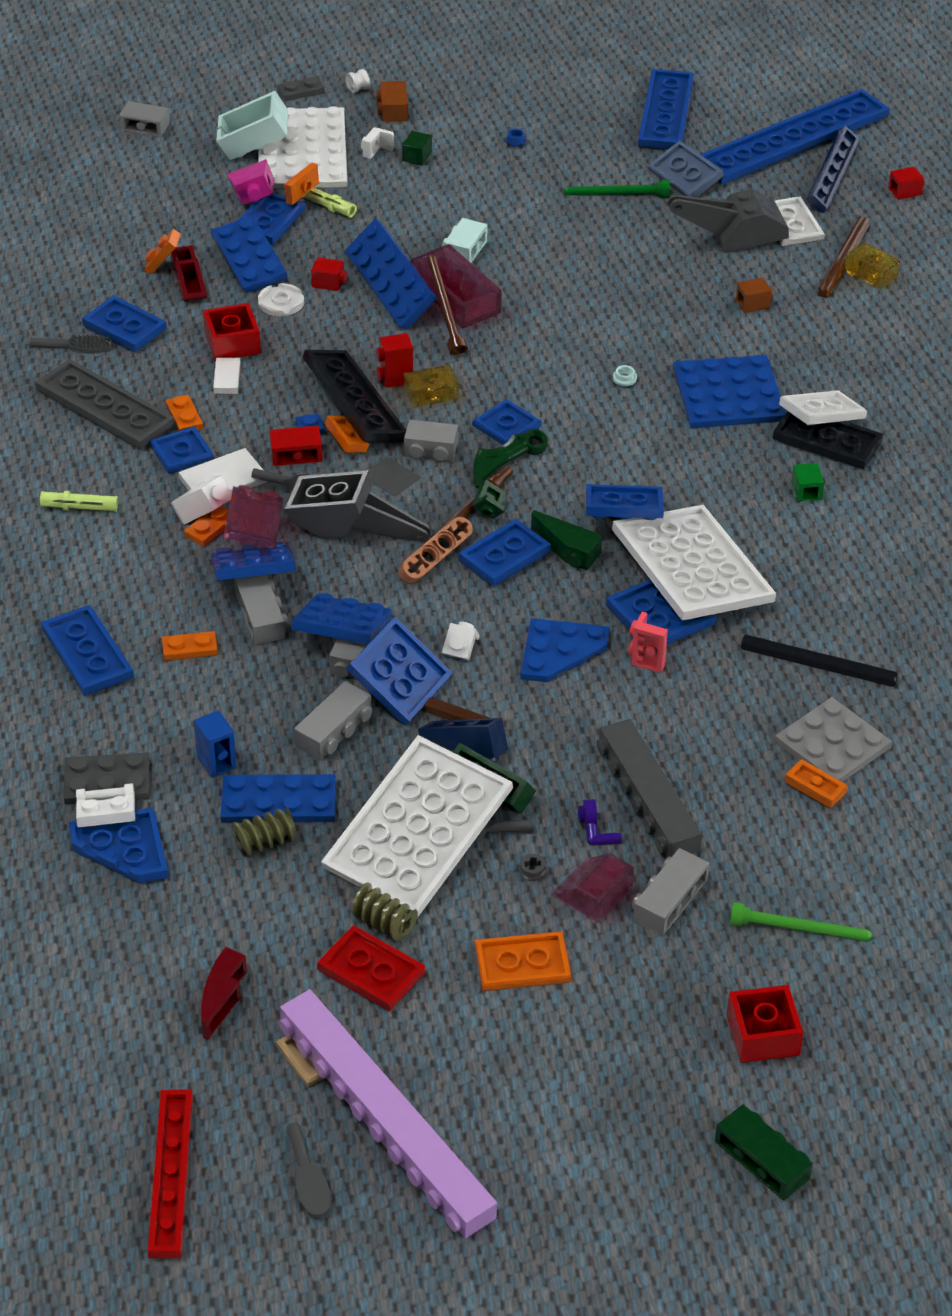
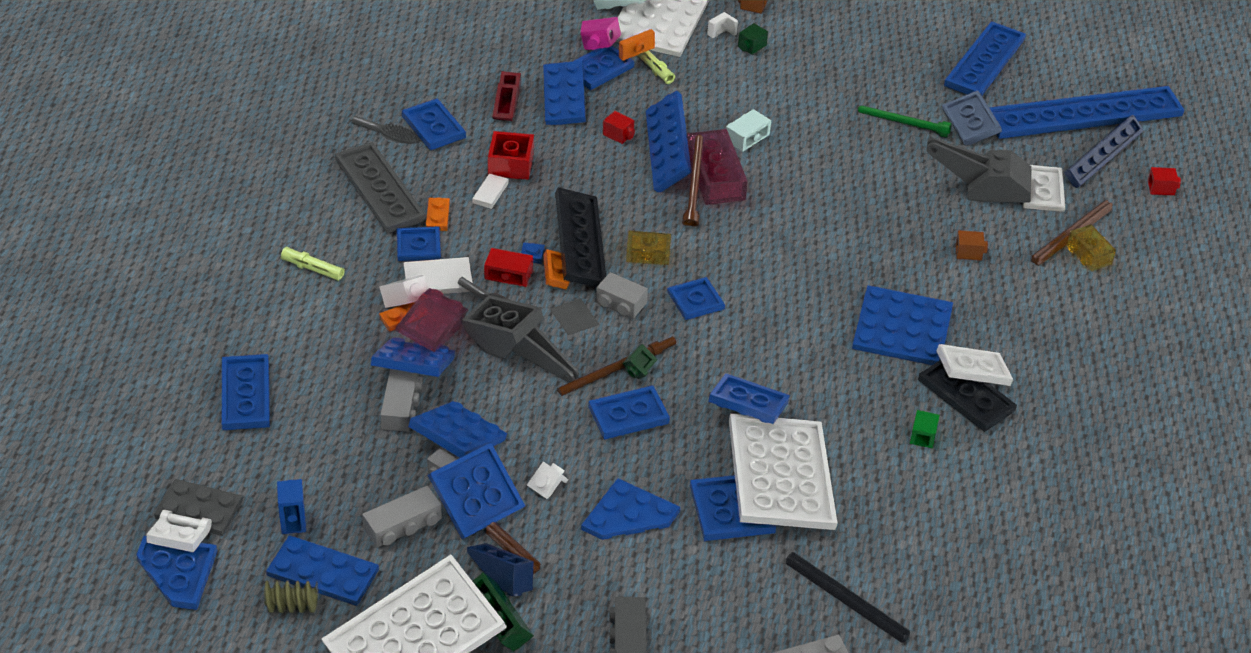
camera: 20 degrees right, 0 degrees up
orange plate [144,229,181,273] -> none
orange plate [162,631,218,661] -> none
white tile [258,283,304,316] -> none
red brick [376,333,414,388] -> none
nougat beam [398,517,473,583] -> none
dark green piece [473,429,548,488] -> none
blue plate [505,129,526,146] -> none
dark green slope [531,510,602,571] -> none
light aqua plate [613,365,637,386] -> none
coral bracket [628,612,668,673] -> none

